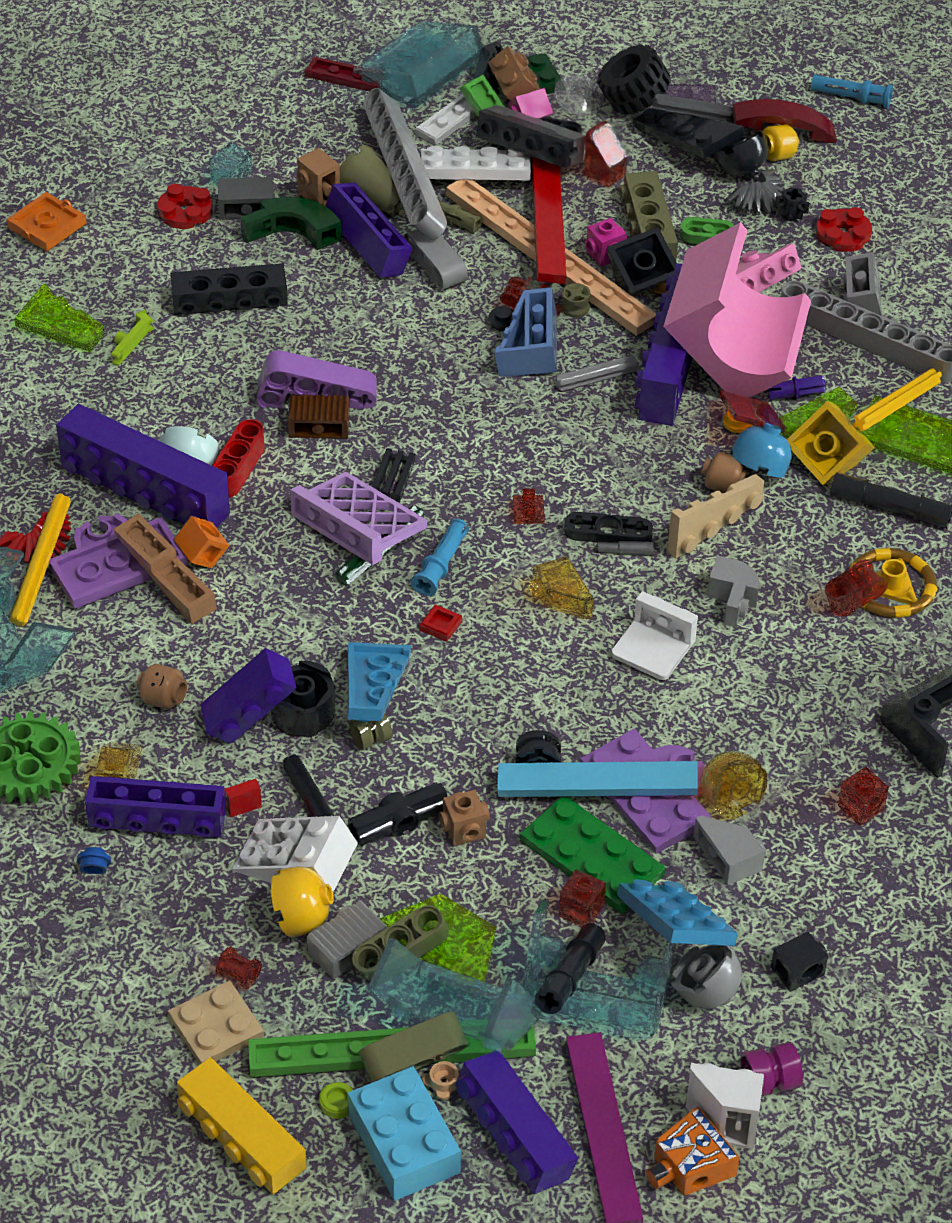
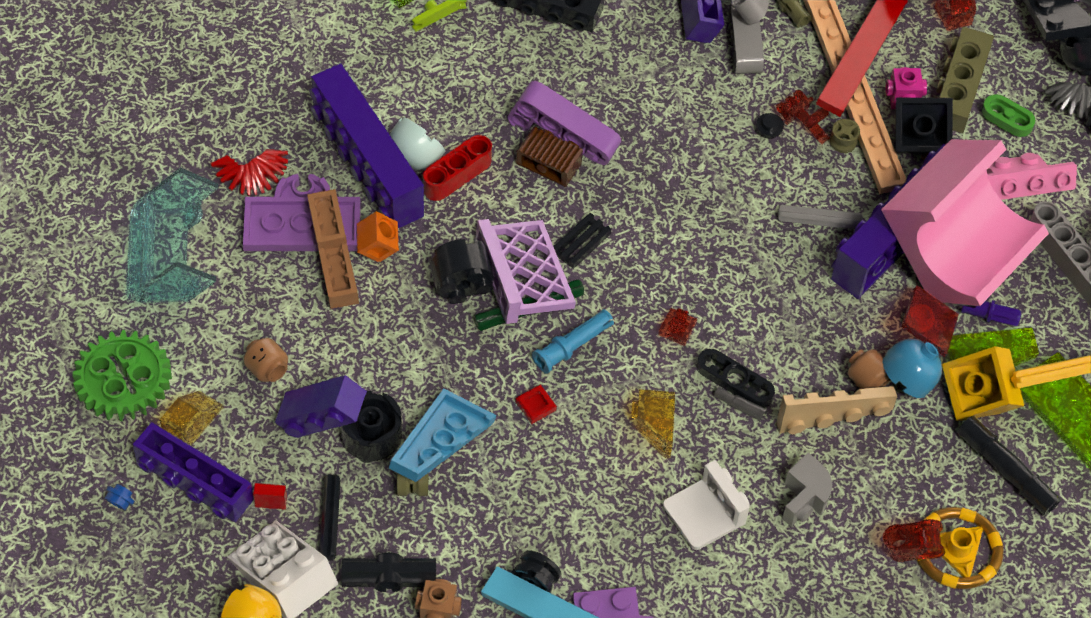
camera: 25 degrees right, 10 degrees up
yellow axle [9,493,71,627] -> none
medium blue wedge [494,287,557,376] -> none
none -> black brick [429,239,494,304]

